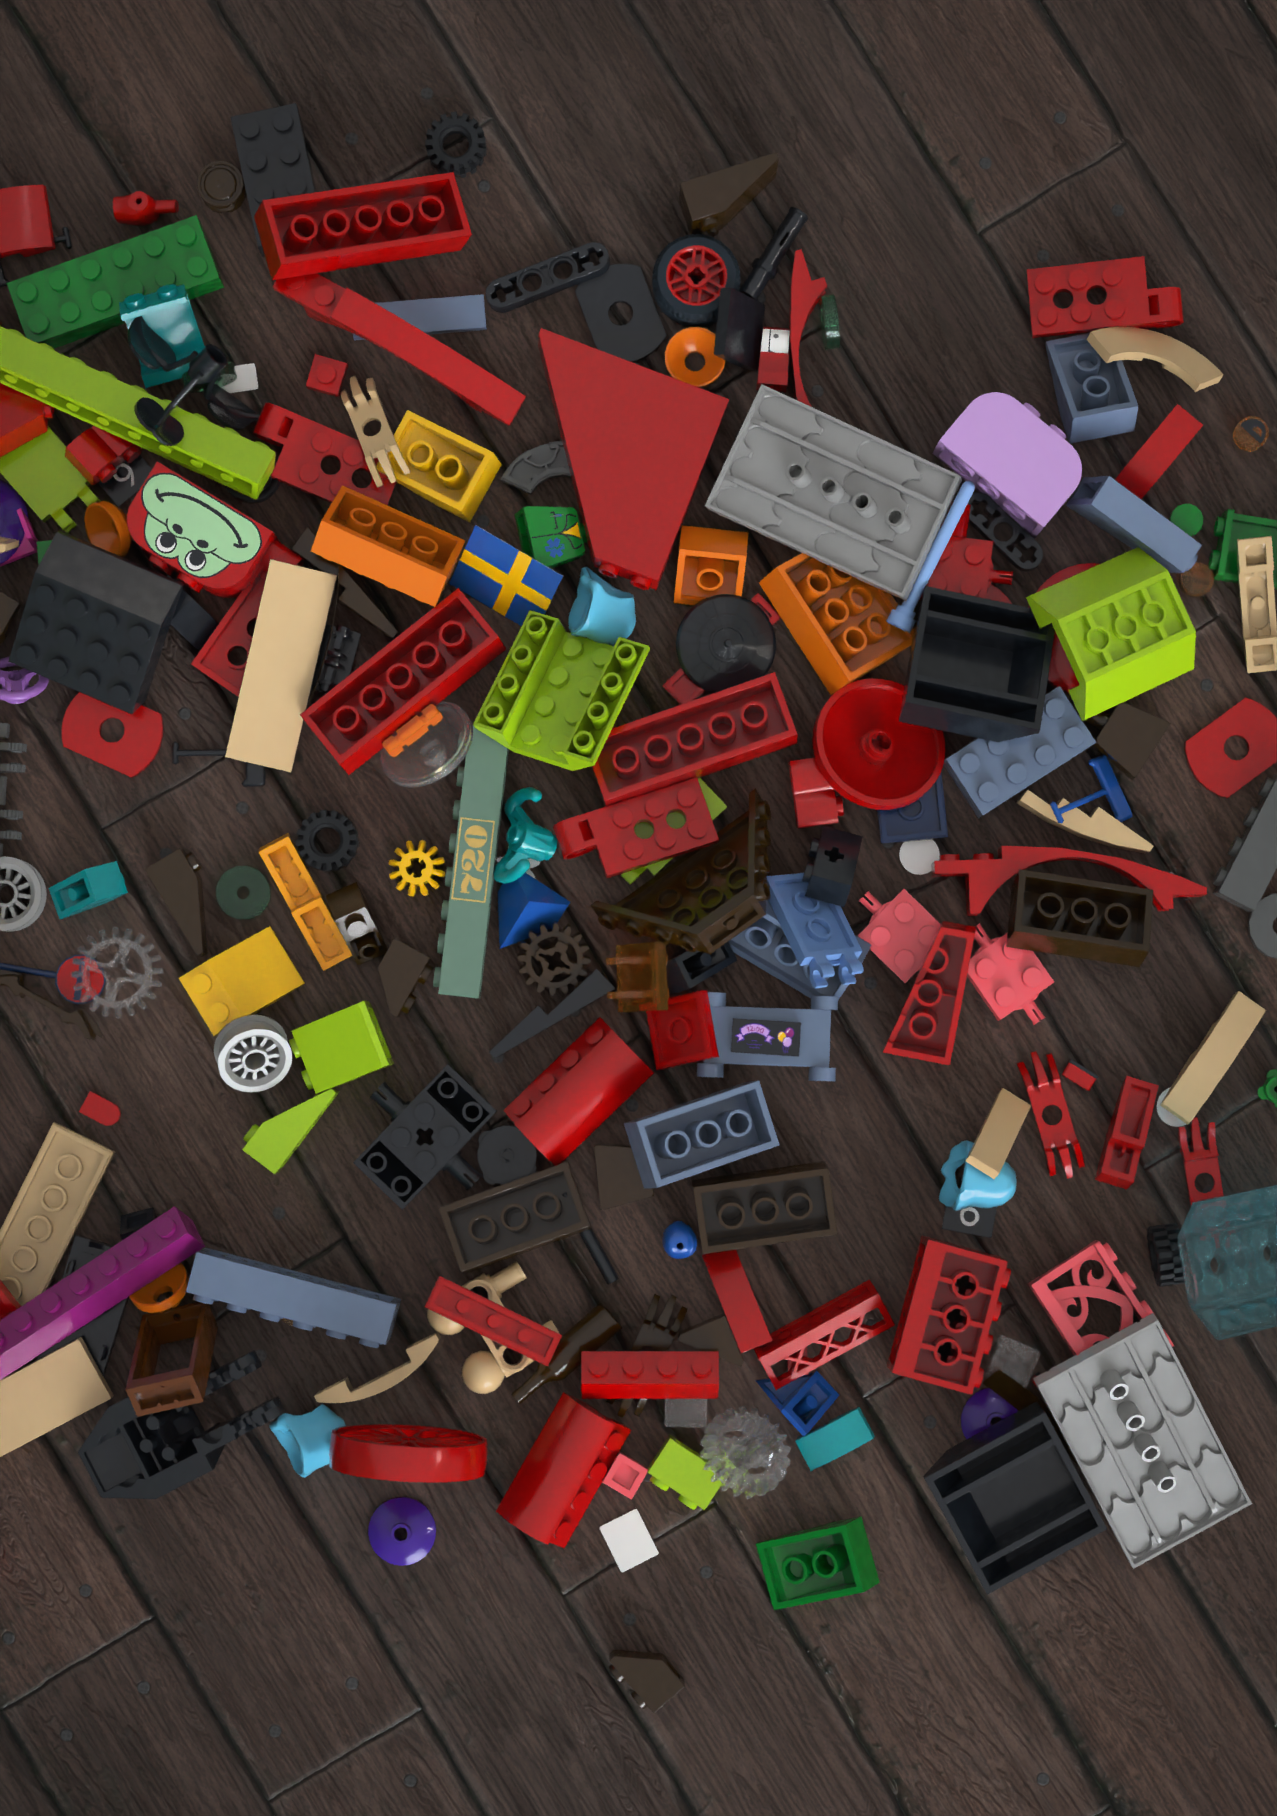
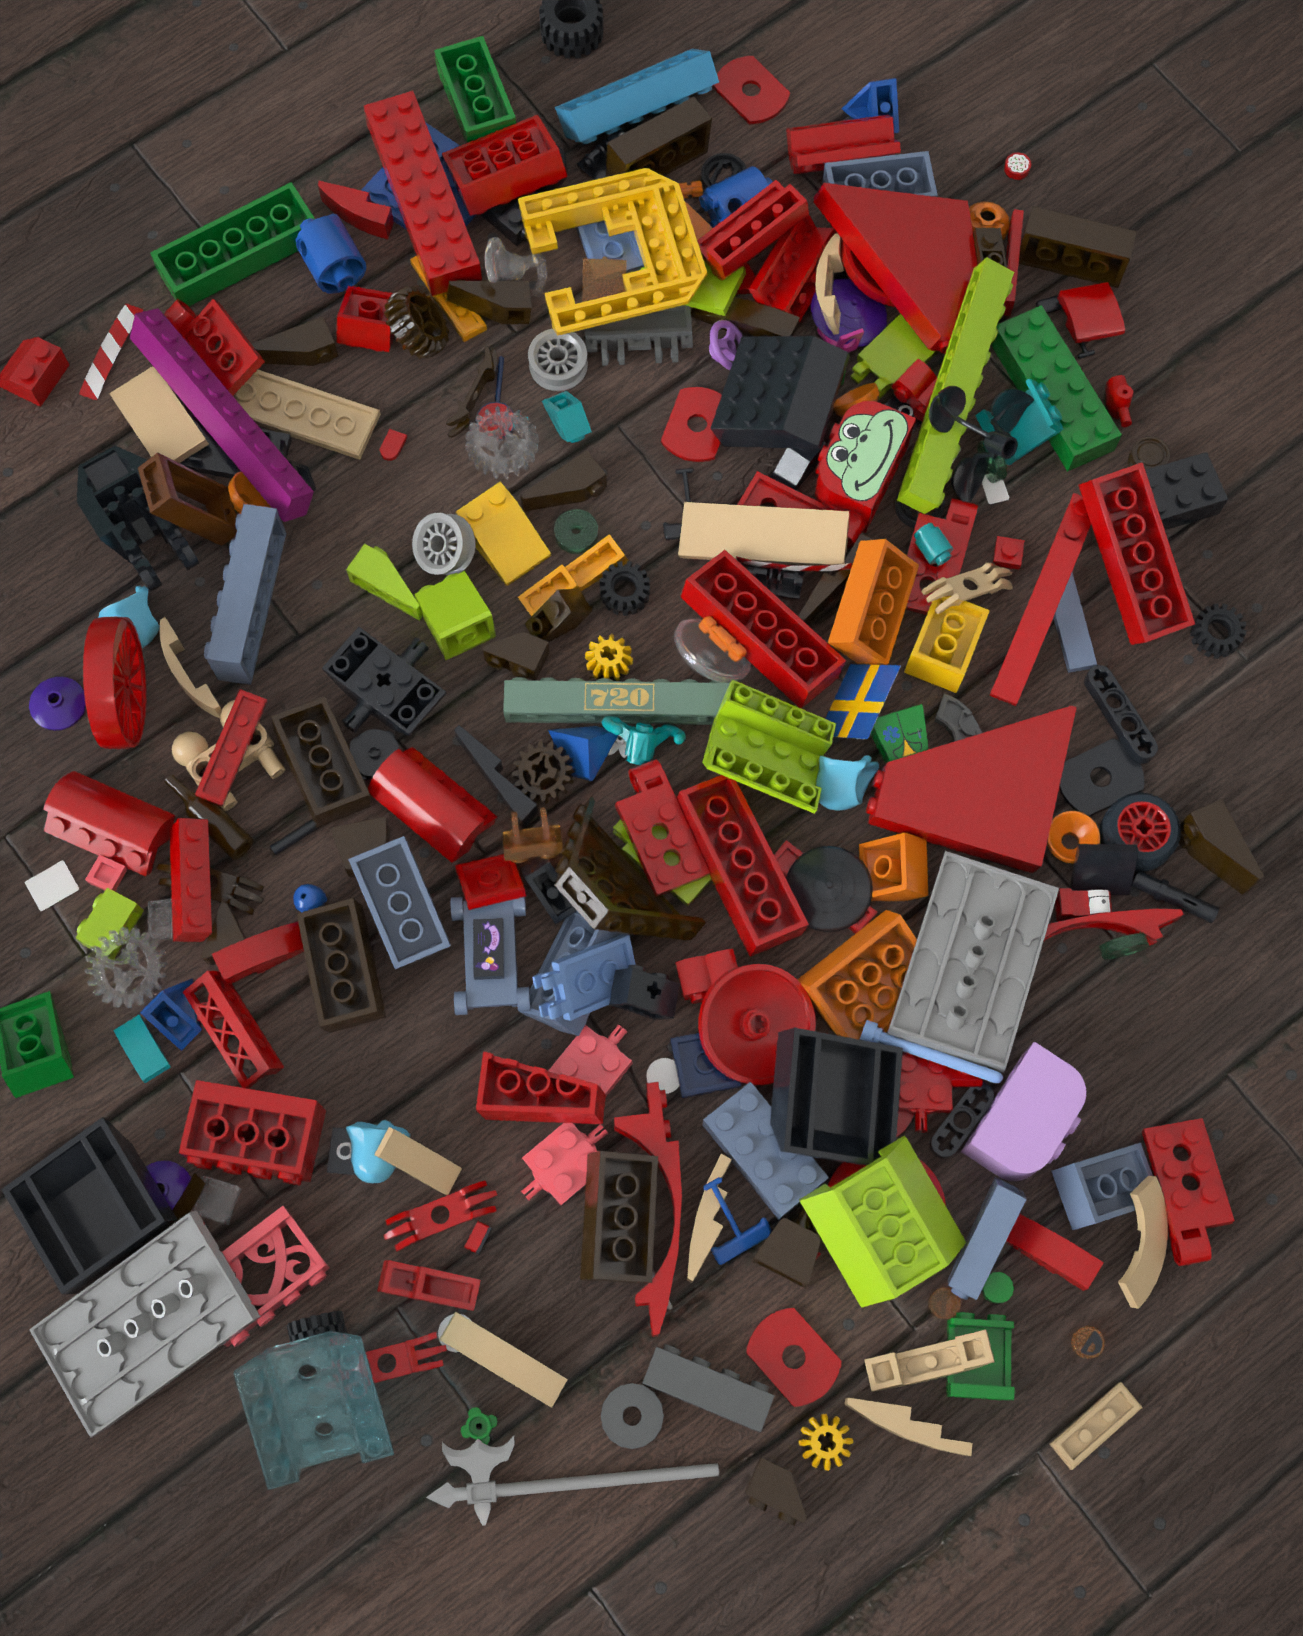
camera: 85 degrees right, 15 degrees down
none -> teal brick [914,523,954,566]

